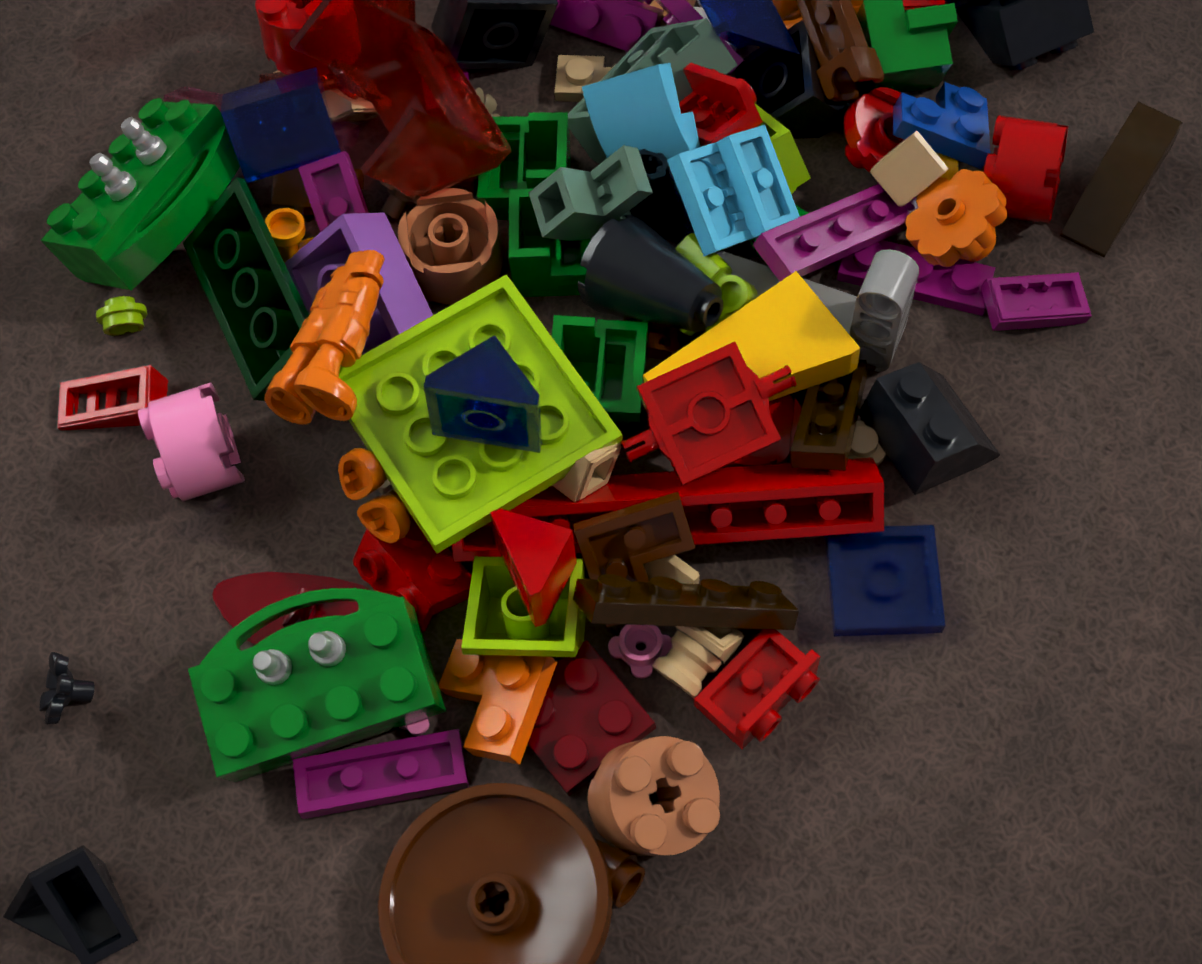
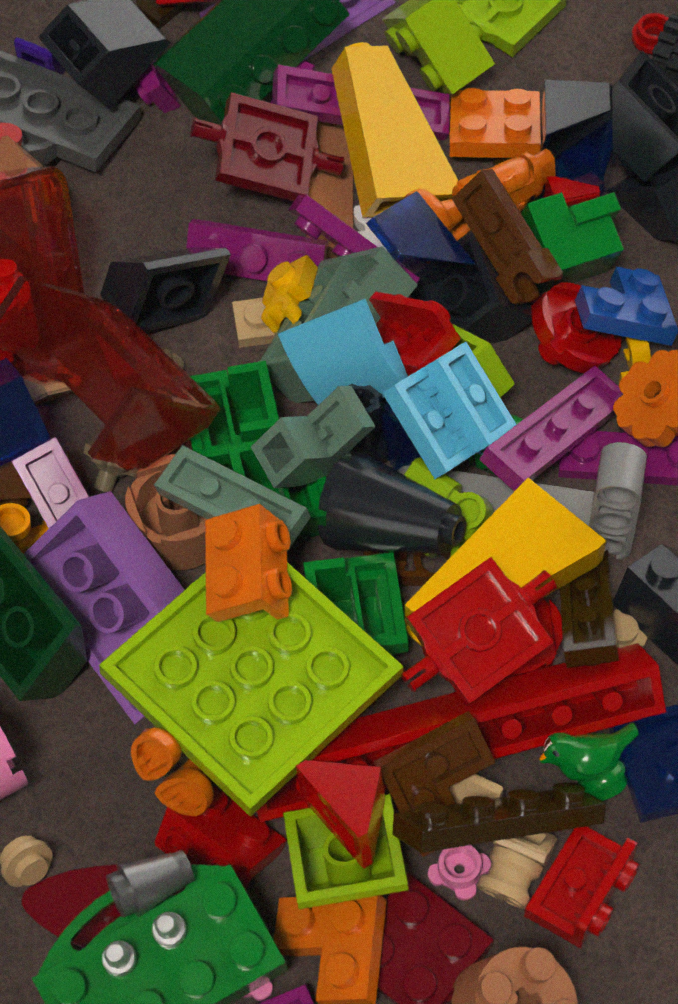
camera: 15 degrees left, 5 degrees down
orange piece [265,250,385,424] -> none
slope [424,335,542,453] -> none
tan slope [552,442,621,502] -> none
tan slope [870,131,949,207] -> none
none -> tan plate [0,835,53,887]
none -> flat silver cone [106,850,194,917]
none -> sand green plate [154,445,311,551]
none -> orange bracket [205,504,292,622]
none -> yellow plate [261,255,318,333]
none -> green animal [539,723,639,801]

